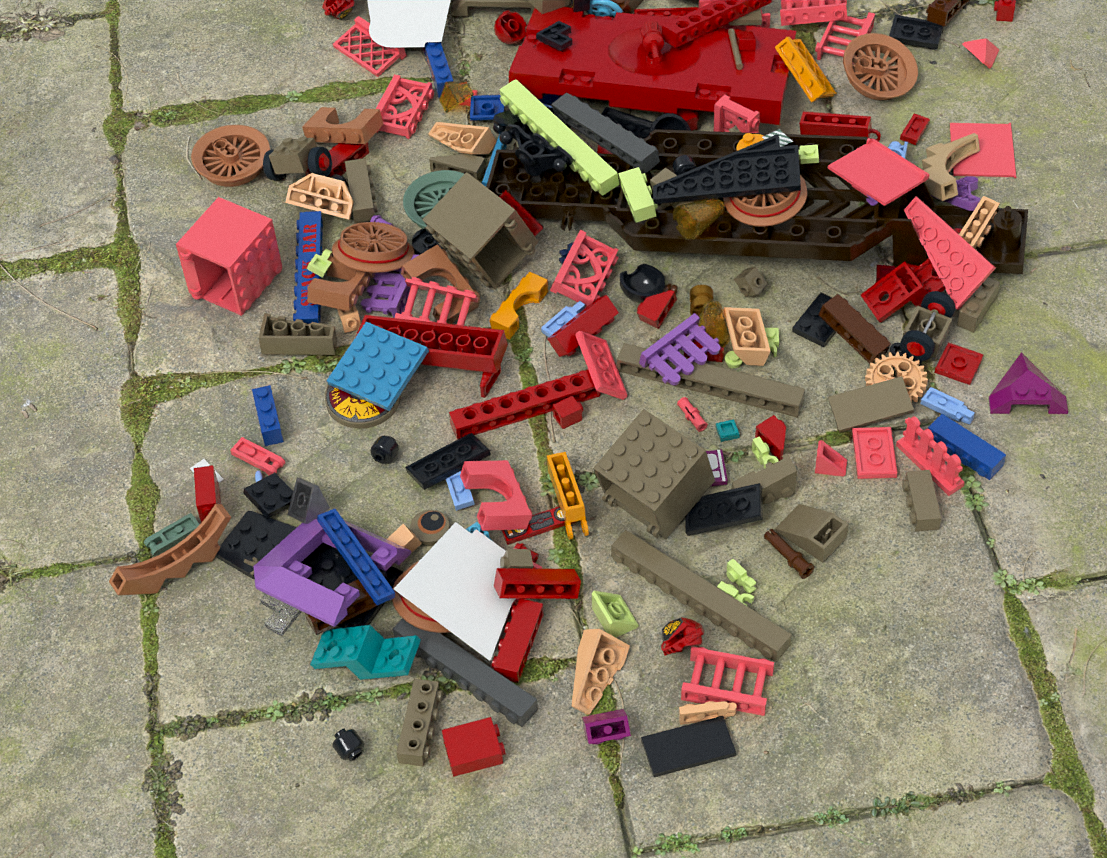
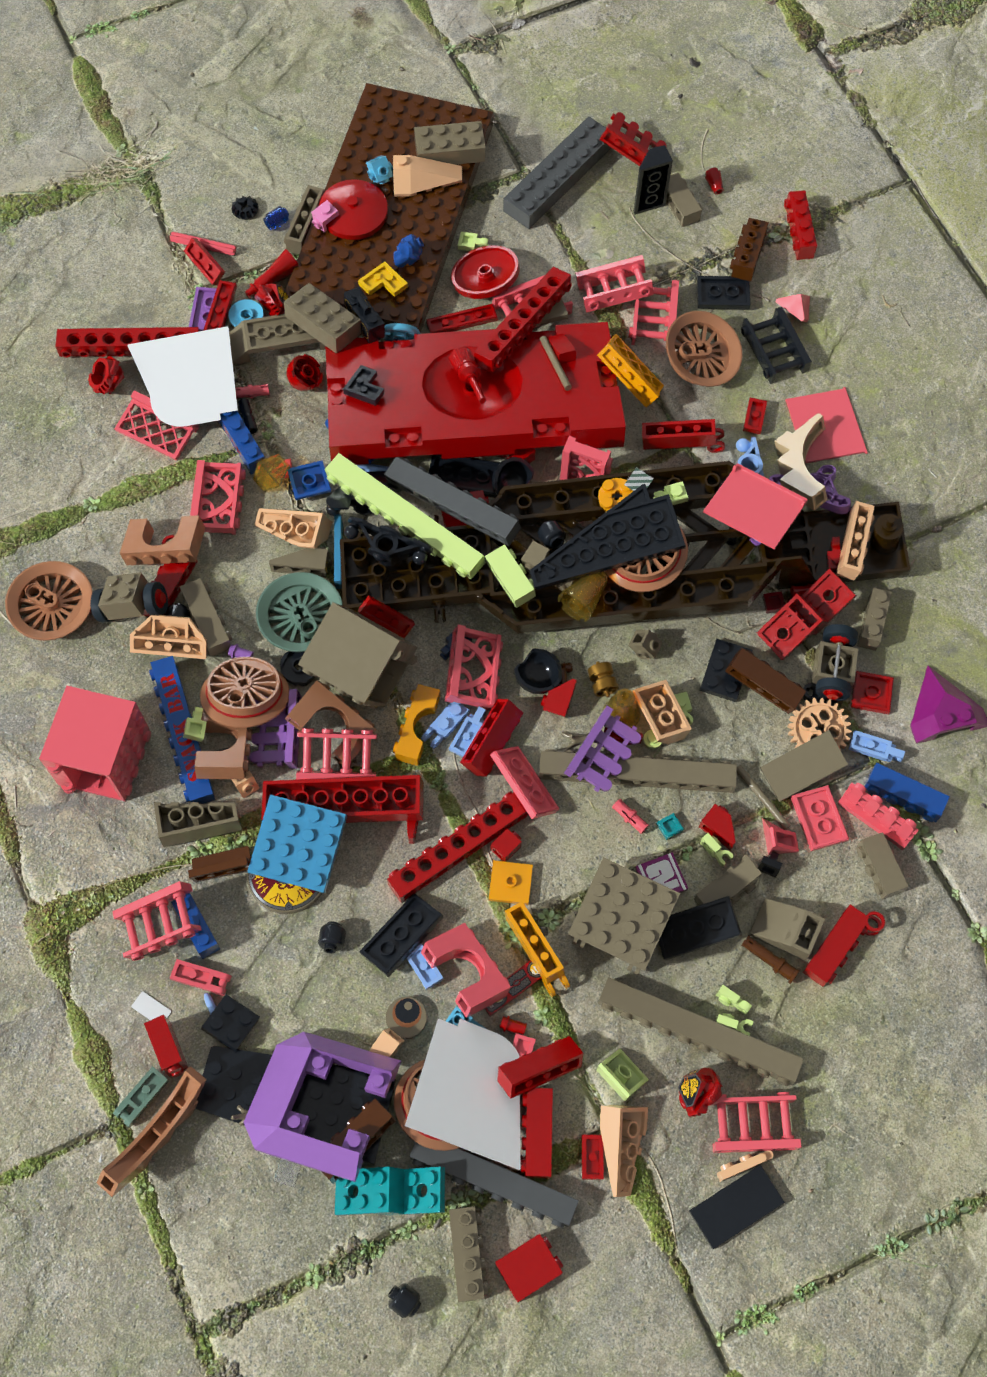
camera: 20 degrees left, 15 degrees up
flat silver slope [287,477,330,524] -> none
blue plate [317,509,395,605] -> none
dark tan brick [500,549,533,568] -> none
magenta brick [582,709,631,744] -> none
coral wing [904,196,996,310] -> none
none -> coral fence [112,881,202,961]
none -> reddish brown panel [188,846,251,883]
none -> coral pin [235,384,270,399]
none -> black piece [238,398,258,434]
none -> light blue hinge [421,702,469,749]
none -> light orange plate [489,860,533,905]
none -> red plate [582,1135,604,1180]
none -> dark tan bar [737,765,791,830]
none -> black fence [741,306,812,384]
none -> black tile [758,851,783,878]
none -> red hinge [802,904,885,987]

